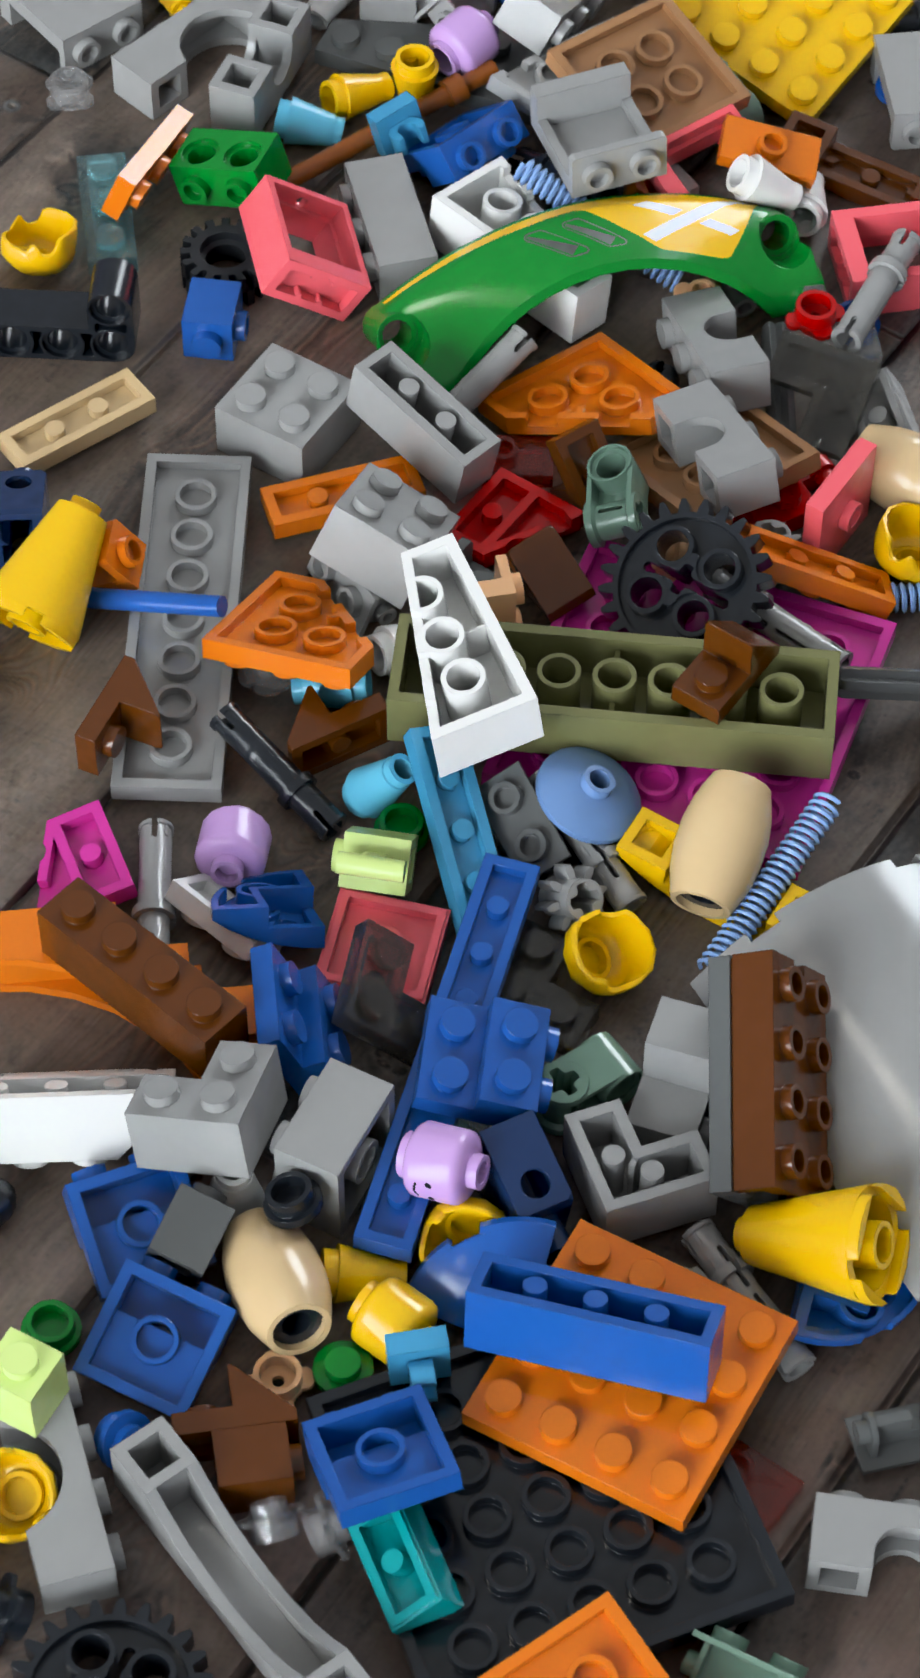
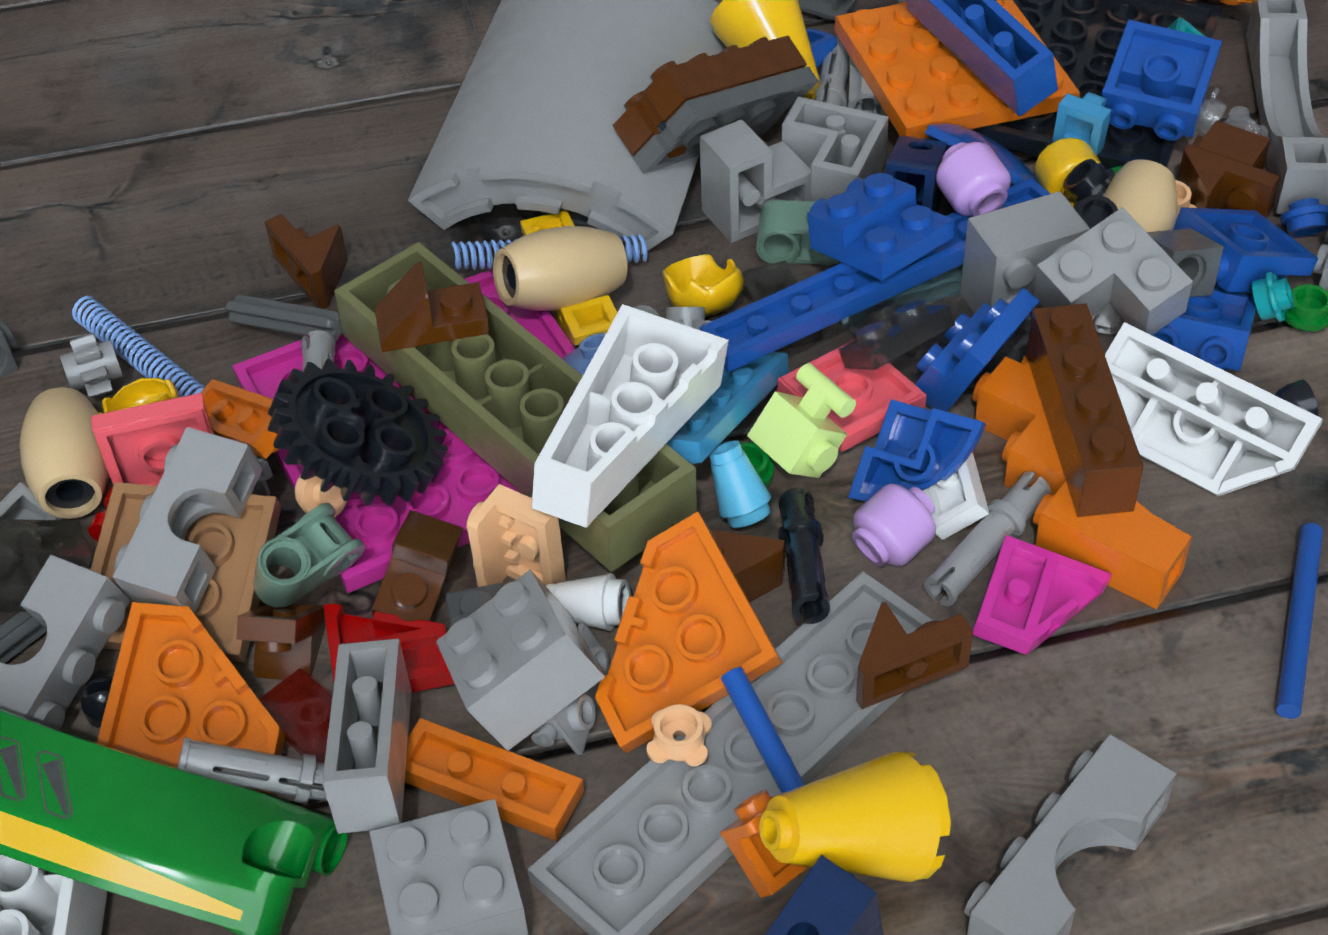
camera: 135 degrees left, 5 degrees down
none -> light nougat plate [647,704,712,766]
none -> black plate [1063,159,1115,204]
none -> teal plate [1252,272,1294,322]

